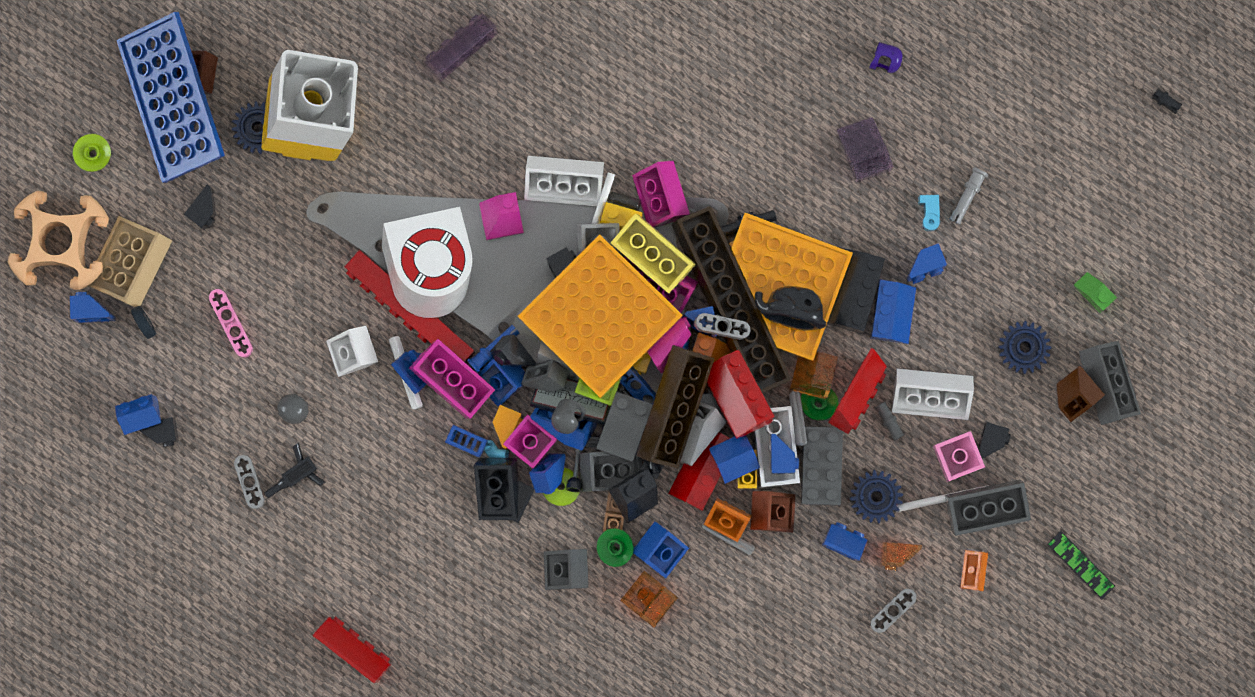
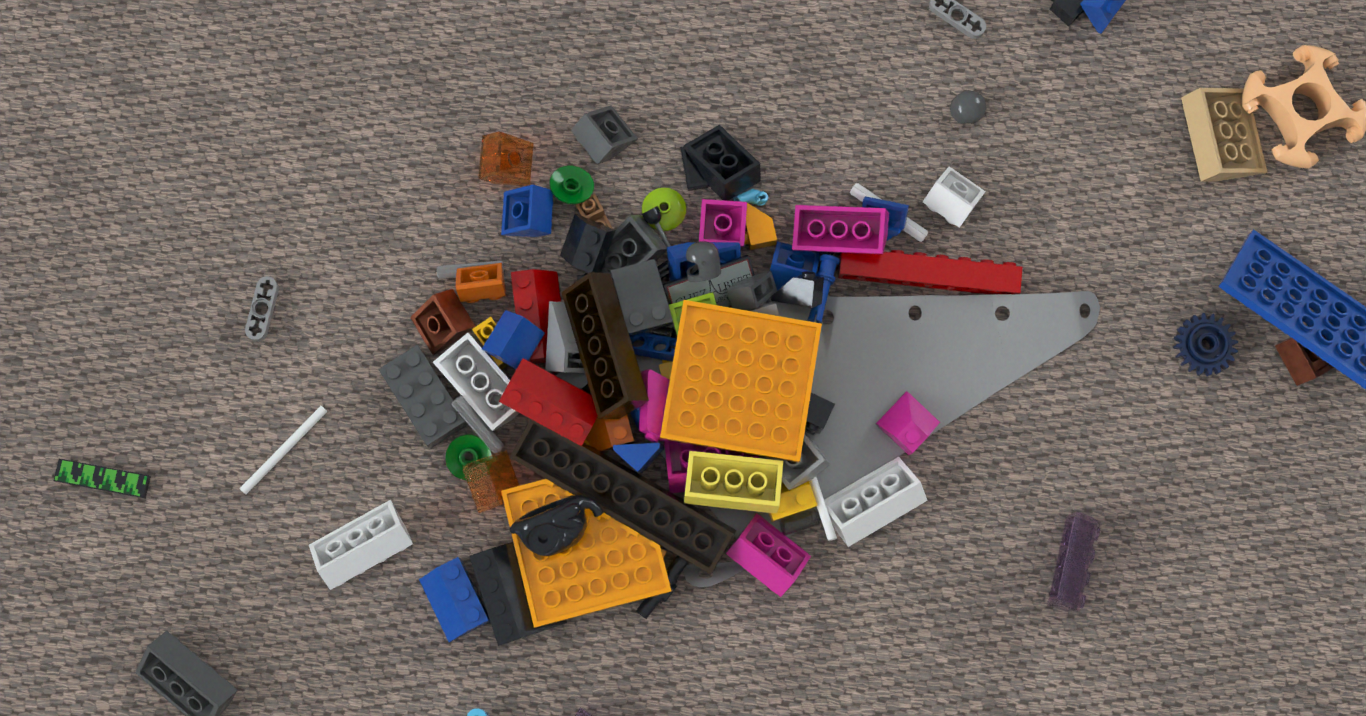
camera: 140 degrees right, 5 degrees down
blue slope [70,292,116,323] -> none
lime dish [73,134,111,172] -> none
black bush [131,306,156,339] -> none
black slope [184,184,216,230] -> none
bright pink beam [209,289,253,358] -> none
white piece [261,50,358,161] -> none
black piece [264,443,326,498] -> none
white brick [382,207,472,318] -> none
blue slope [445,425,488,458] -> none
blue slope [529,453,566,494] -> none
light grey beam [694,313,750,340] -> none
blue slope [771,434,799,474] -> none
blue slope [822,522,867,561] -> none
red slope [828,348,887,434] -> none
dark blue gear [850,470,903,524] -> none
dark grey pin [875,402,905,441] -> none
clear orange slope [880,542,922,571] -> none
blue slope [906,243,947,284] -> none
bright pink slope [933,431,985,482] -> none
dark grey brick [945,480,1031,536] -> none
orange slope [960,550,988,591] -> none
black slope [978,422,1011,459] -> none
dark blue gear [997,321,1052,374] -> none
reddish brown slope [1057,366,1105,422] -> none

